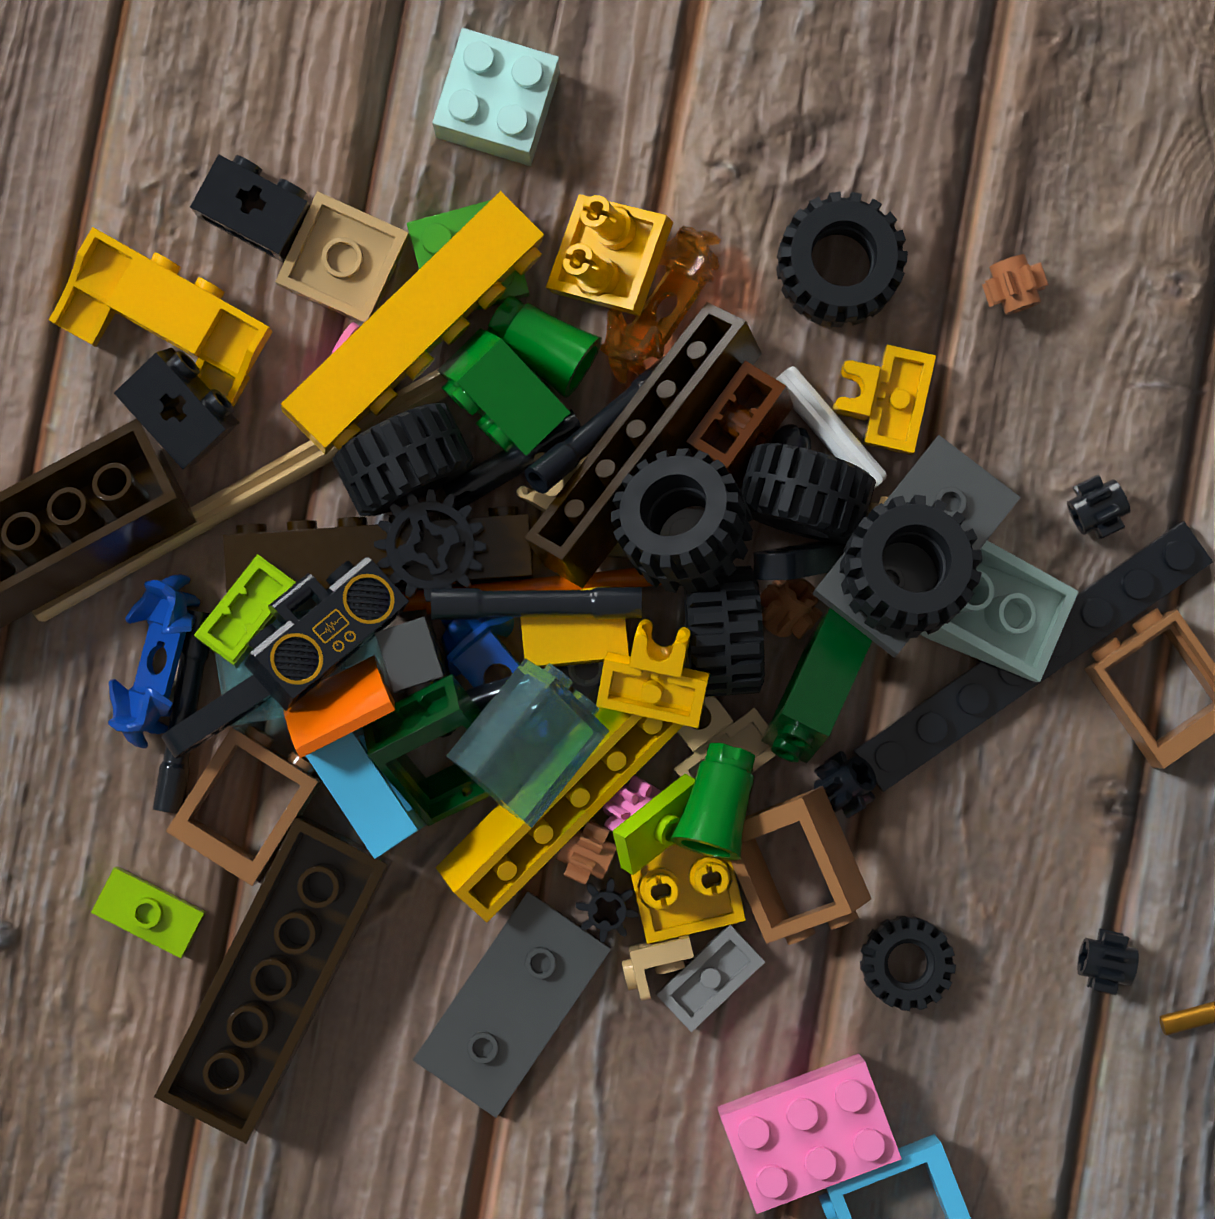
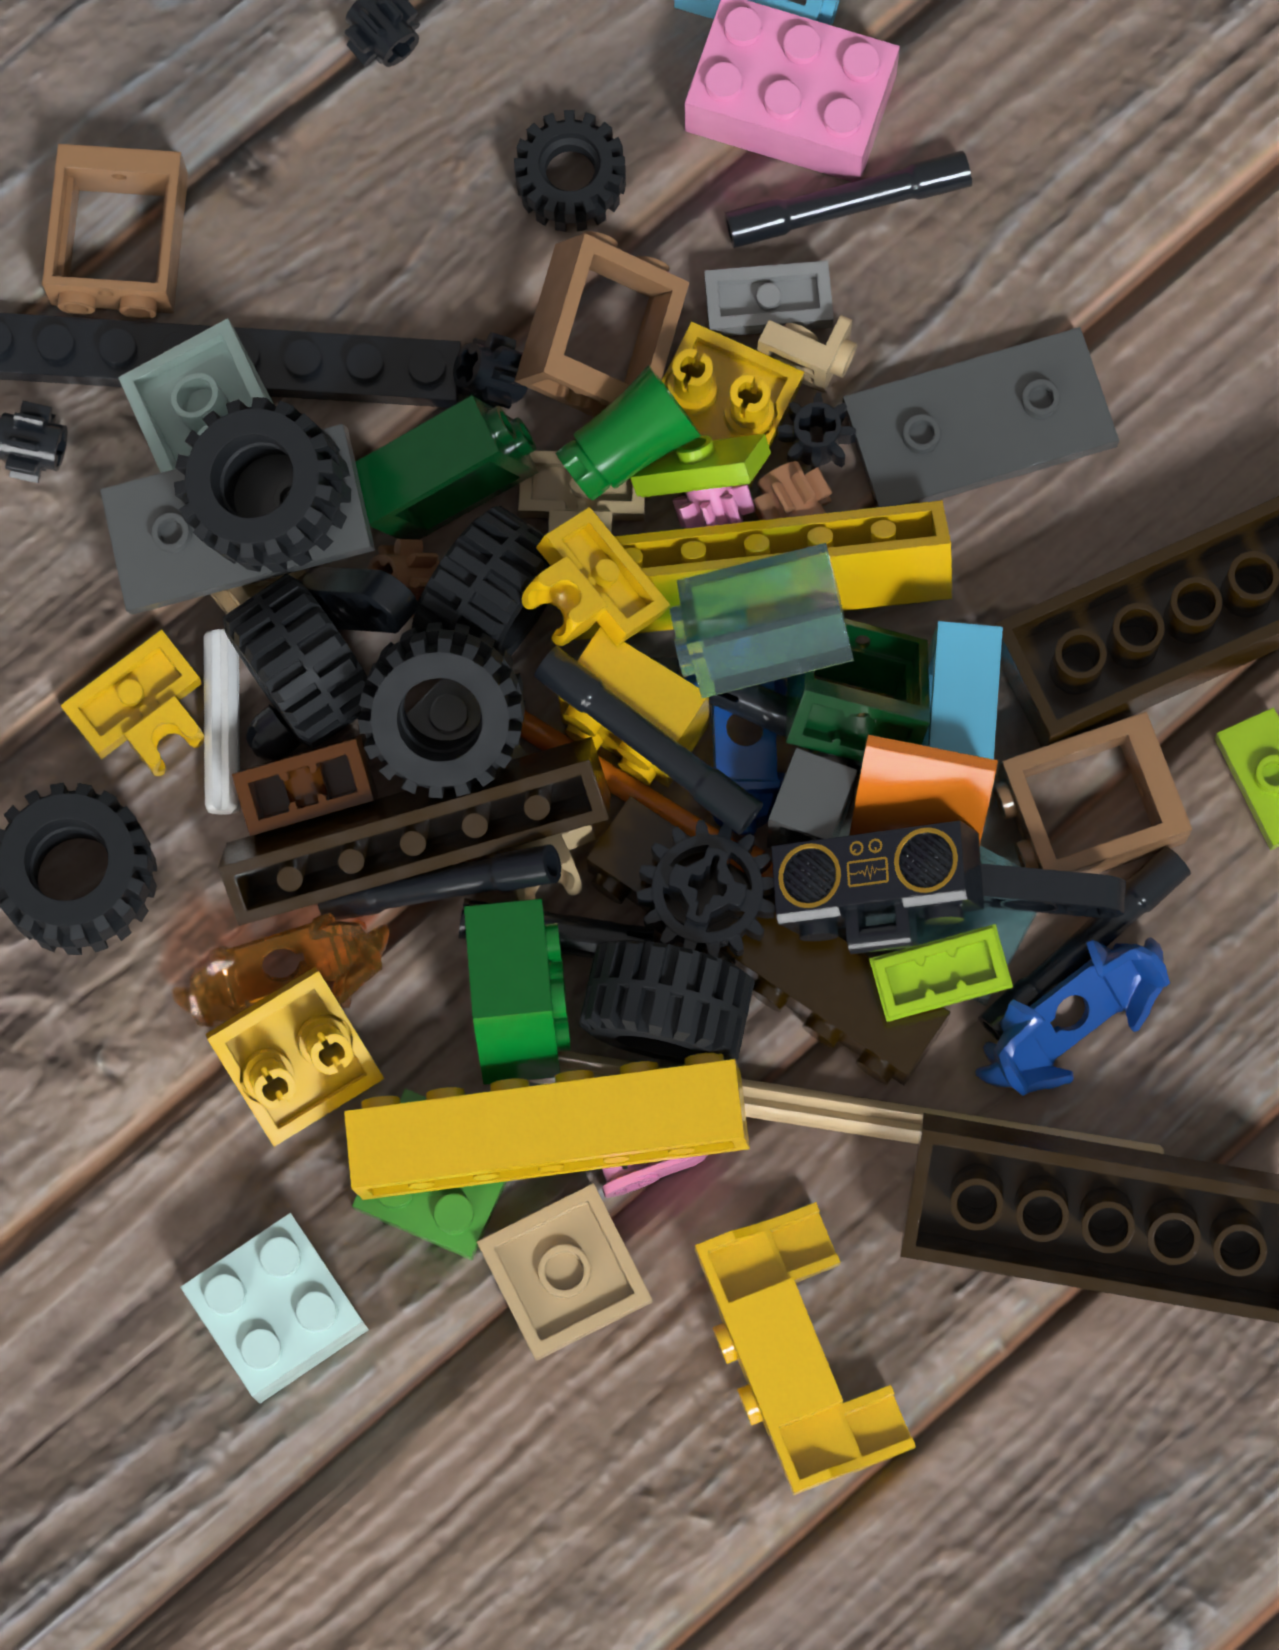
camera: 135 degrees left, 10 degrees down
black brick [114,347,240,469] -> none
black brick [190,154,310,263] -> none
green plant [487,295,602,398] -> none
none -> black piece [725,150,972,248]

